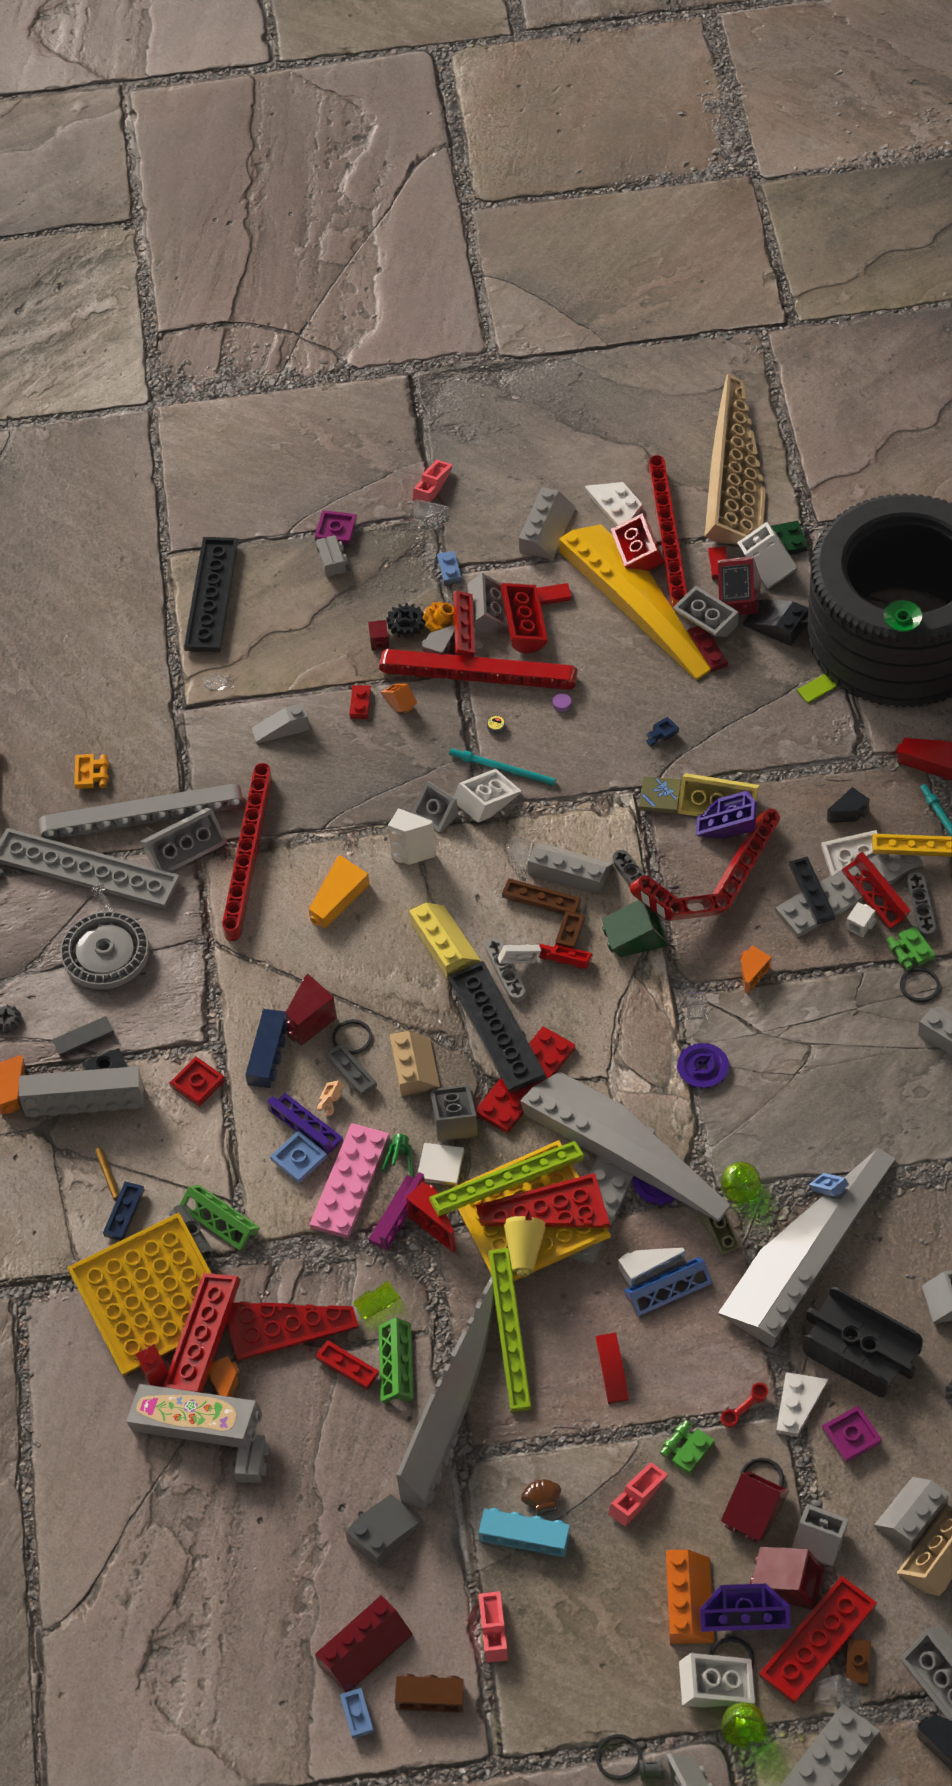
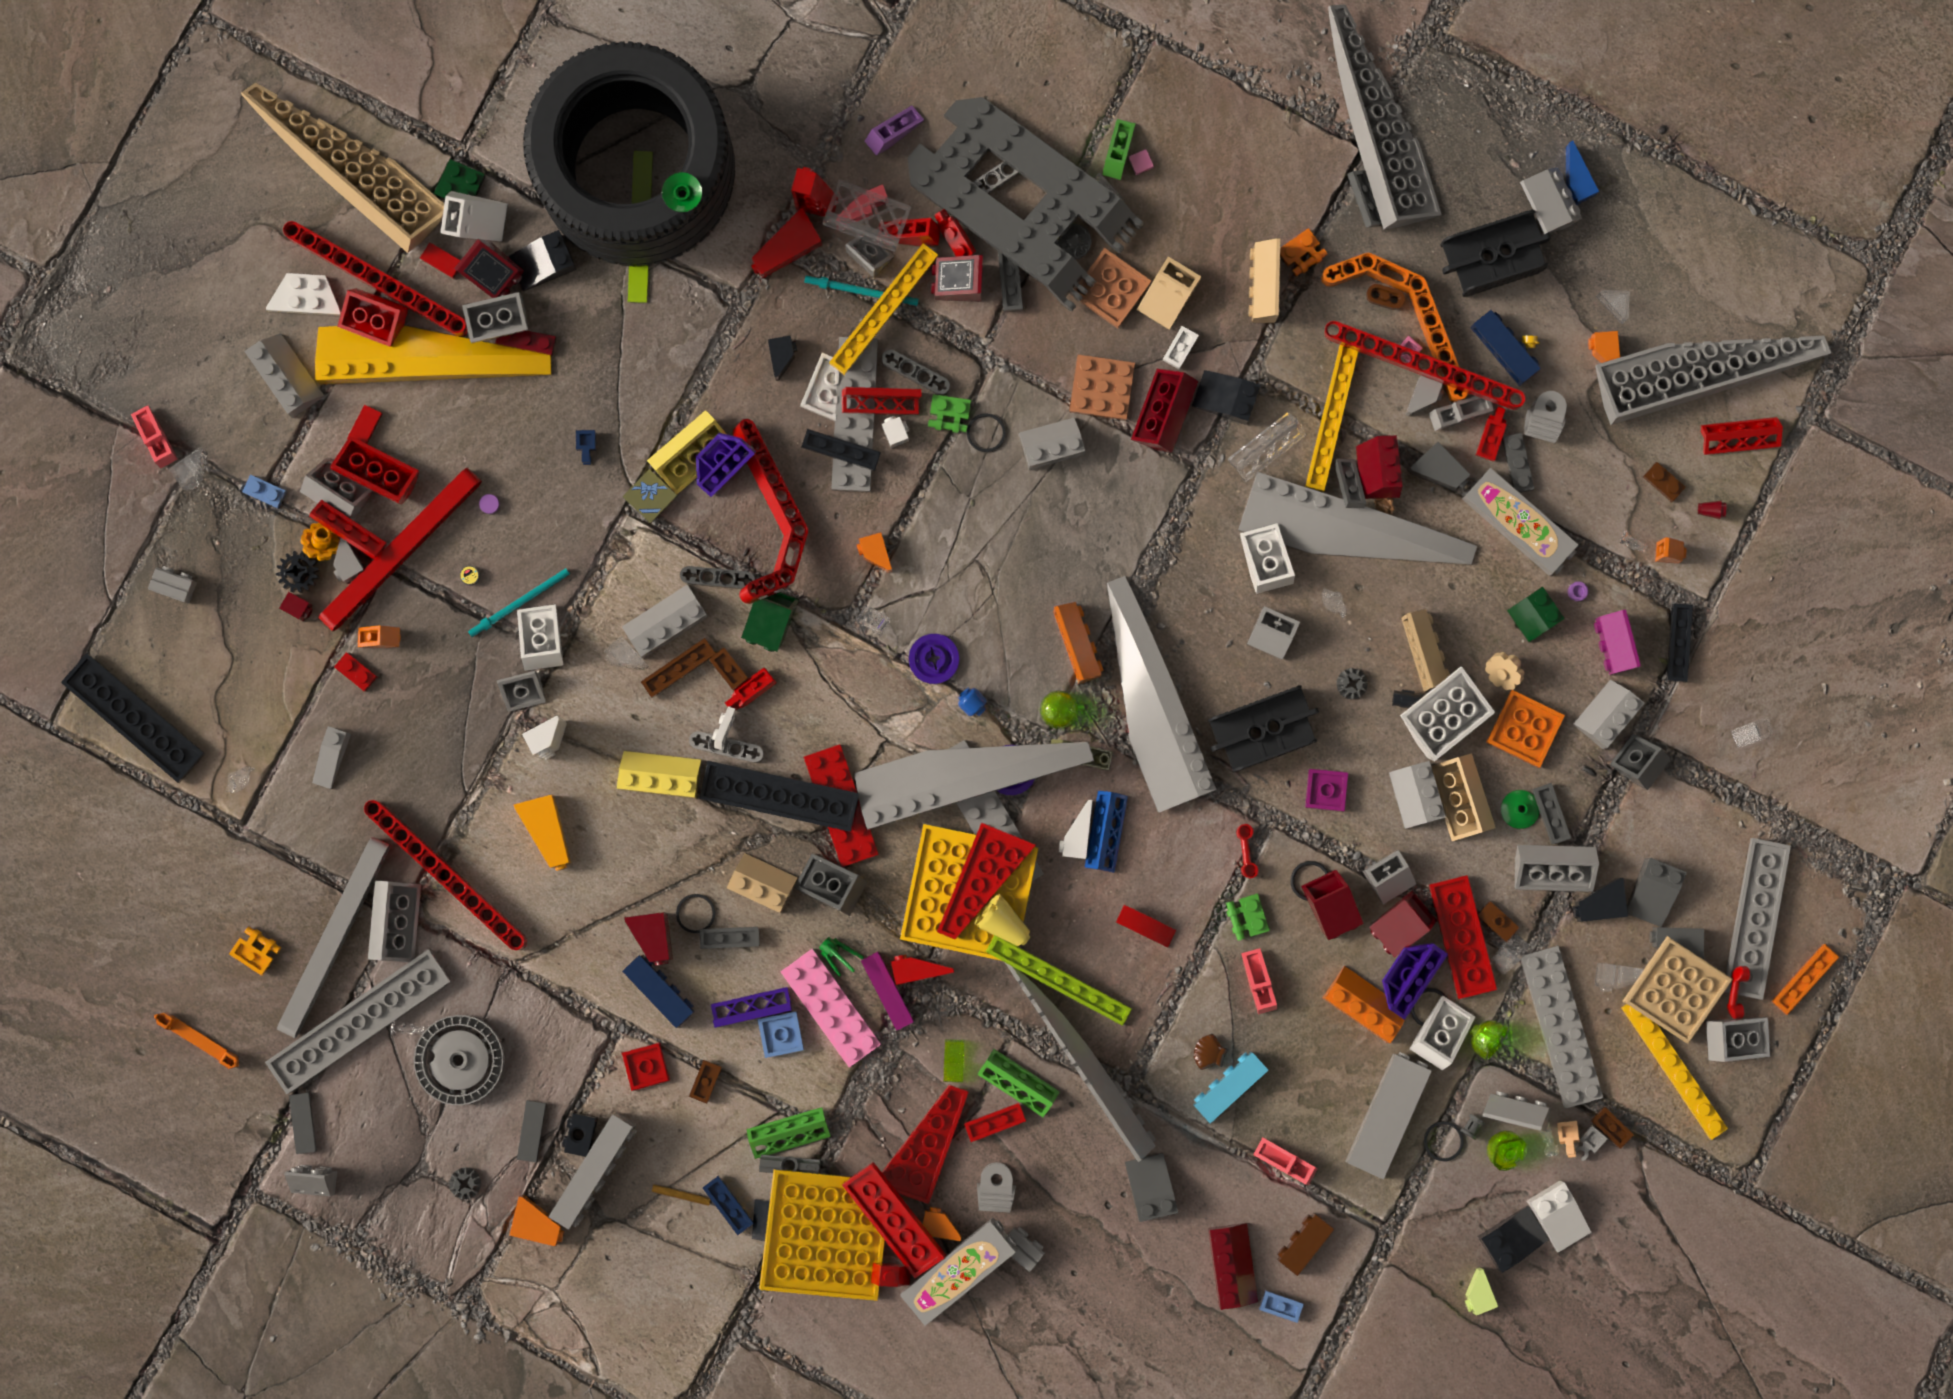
camera: 60 degrees left, 30 degrees up
magenta plate [314,510,357,545] -> none
light nougat plate [317,1080,344,1117] -> none
white tile [418,1143,464,1186] -> none
lime tile [429,1141,584,1216] -> none
white wing [776,1372,828,1437] -> none
medium blue plate [809,1173,849,1197] -> none
none -> reddish brown plate [689,1060,722,1104]
none -> blue head [958,687,987,717]
none -> light grey piece [977,1162,1016,1213]
none -> orange slope [1053,602,1103,684]
none -> light grey brick [1345,1052,1431,1180]

